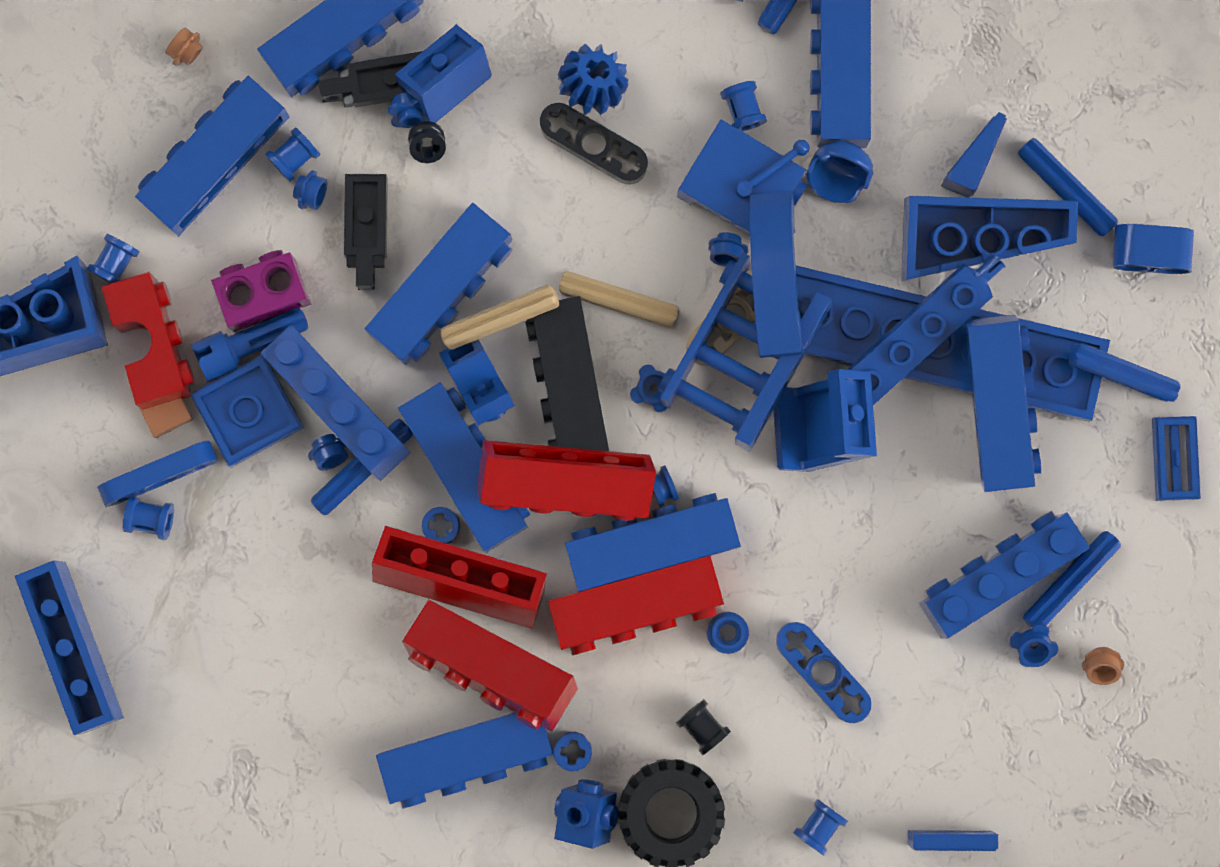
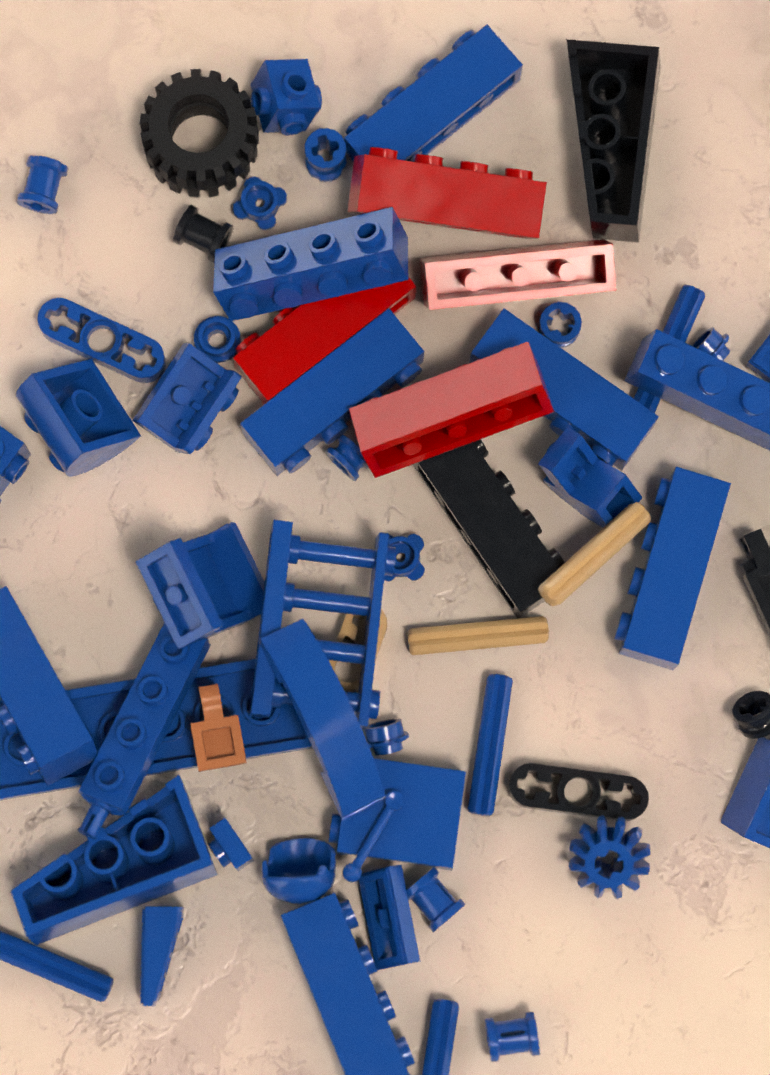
camera: 155 degrees right, 5 degrees down
none -> blue brick [16,359,141,477]
none -> blue bracket [132,343,242,454]
none -> nougat plate [190,684,247,772]
none -> blue plate [208,818,254,871]
none -> blue brick [213,207,408,321]
none -> blue plate [233,177,287,230]
none -> blue tile [359,865,420,970]
none -> blue axle [468,674,513,816]
none -> black wedge [566,39,661,243]

